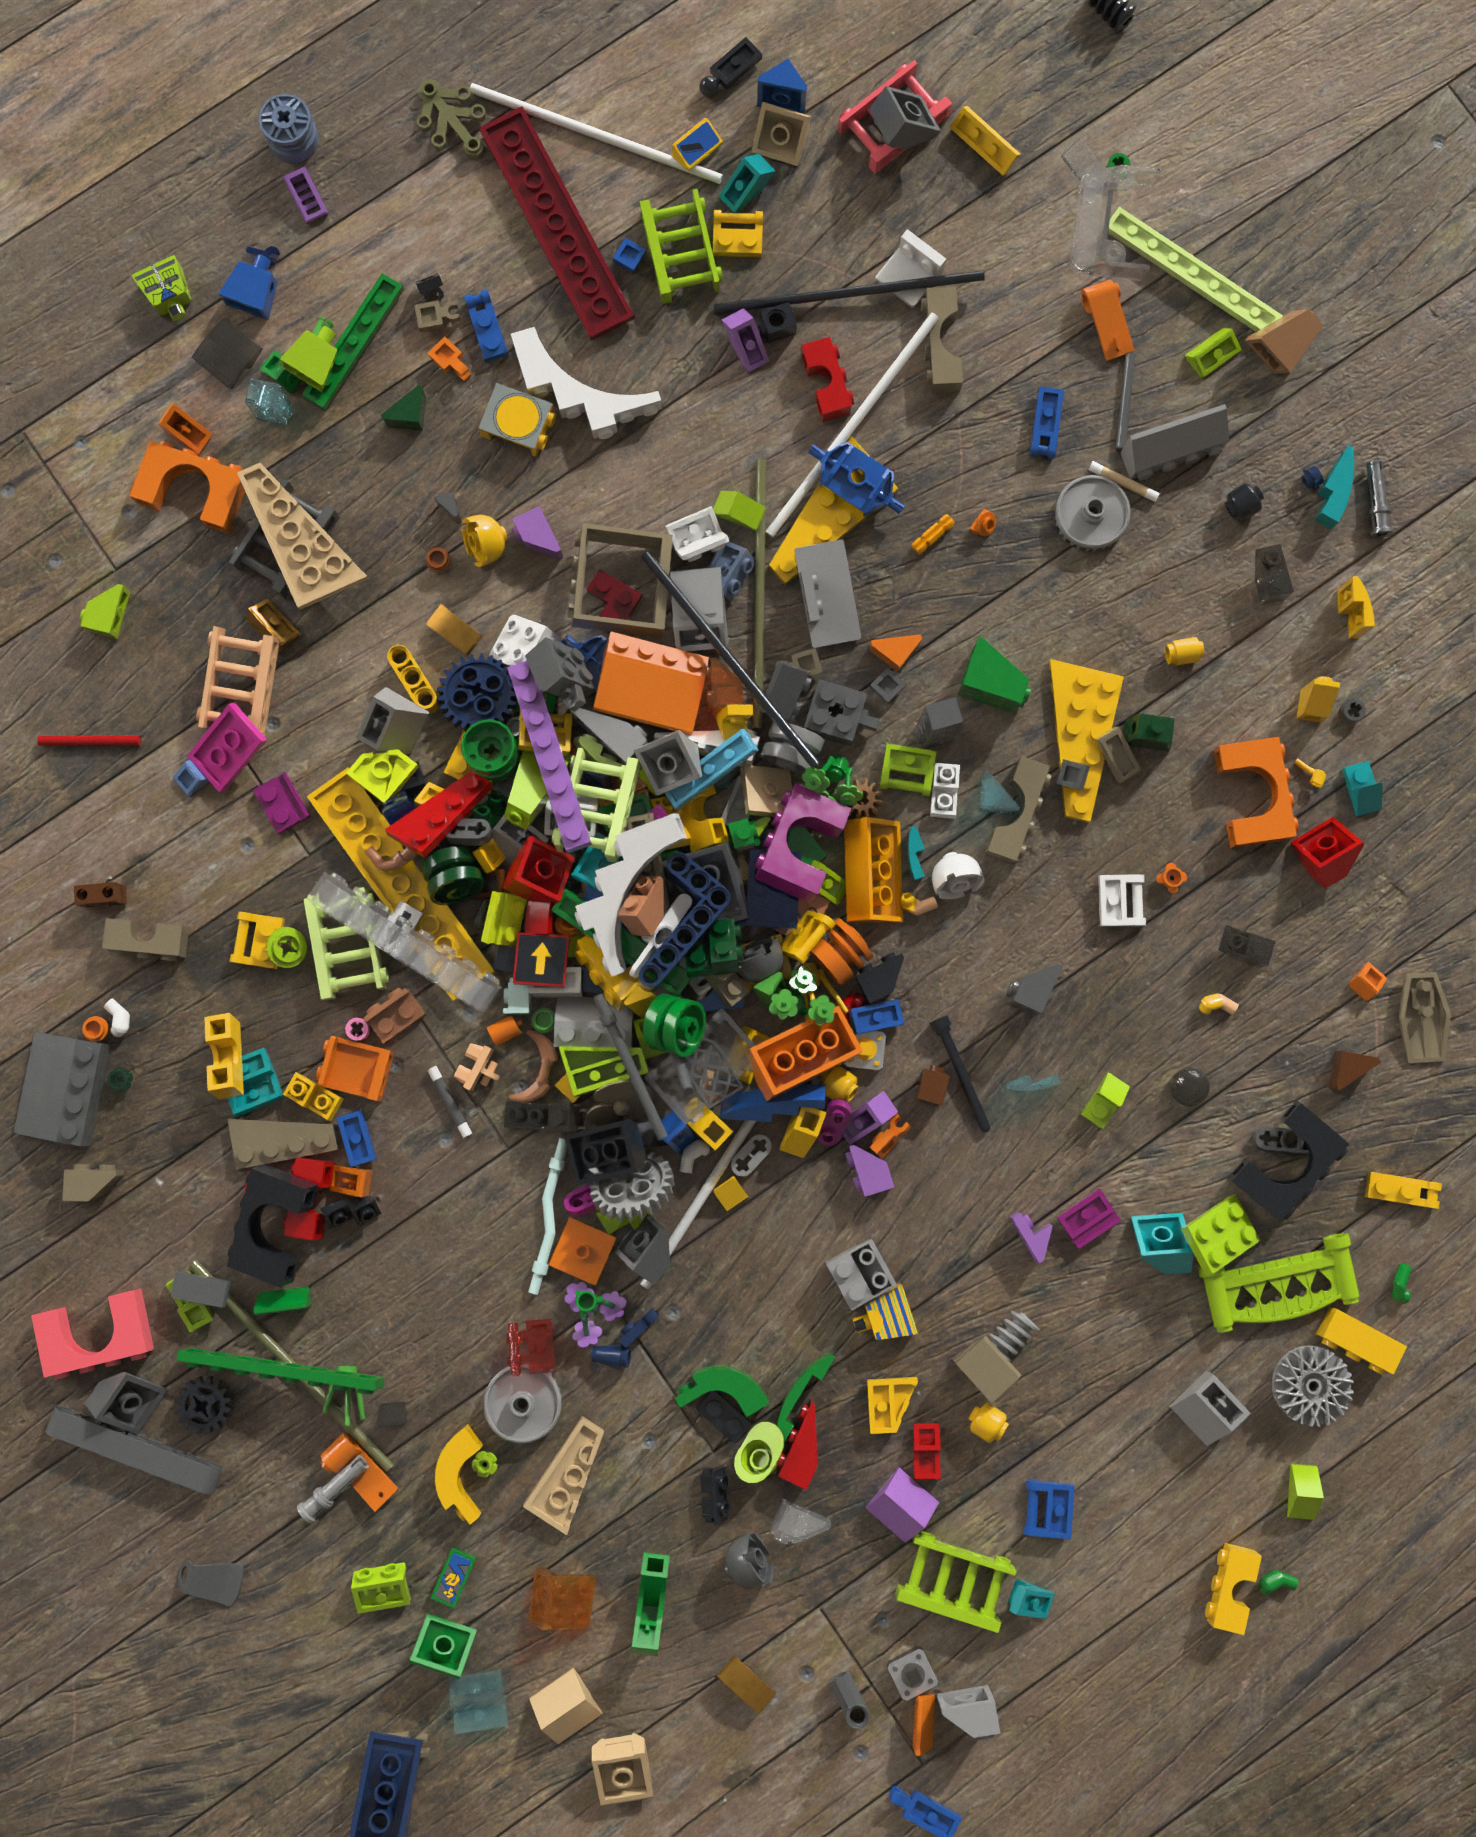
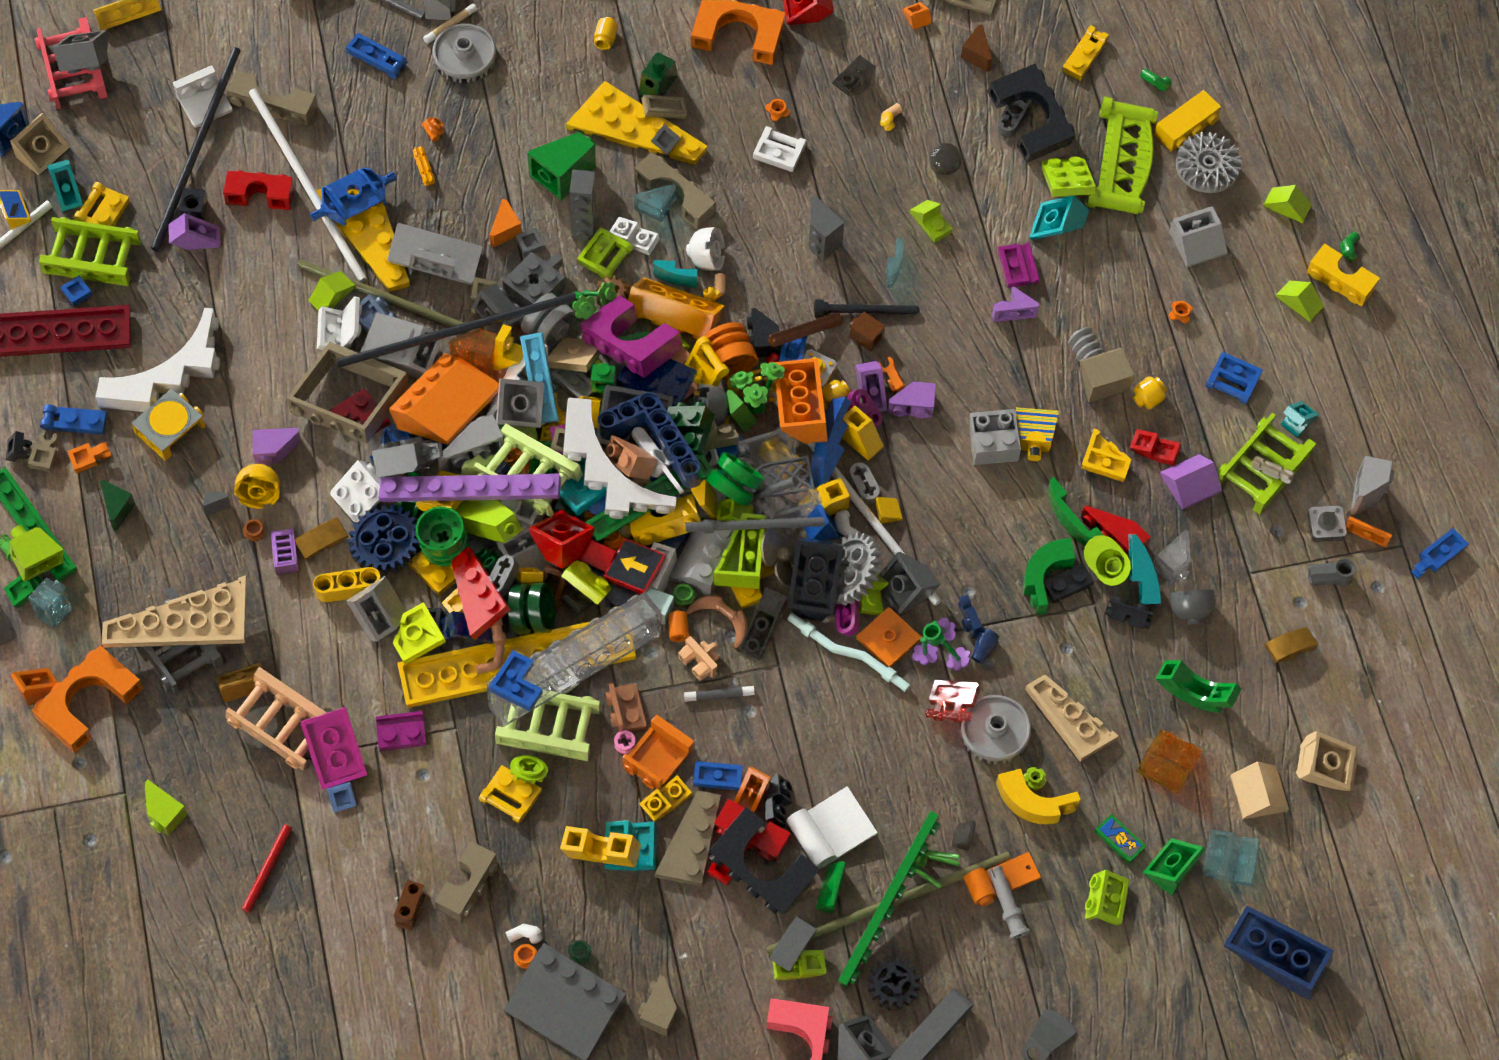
camera: 70 degrees left, 20 degrees down
none -> medium lavender slope [271,528,299,575]
none -> blue plate [489,650,543,712]
none -> reddish brown axle [768,312,843,347]
none -> white door [786,787,878,869]
none -> teal slope [1128,534,1161,604]
none -> orange plate [1169,301,1193,324]
none -> dark tan axle [1252,456,1295,484]
none -> lime slope [1276,281,1324,322]

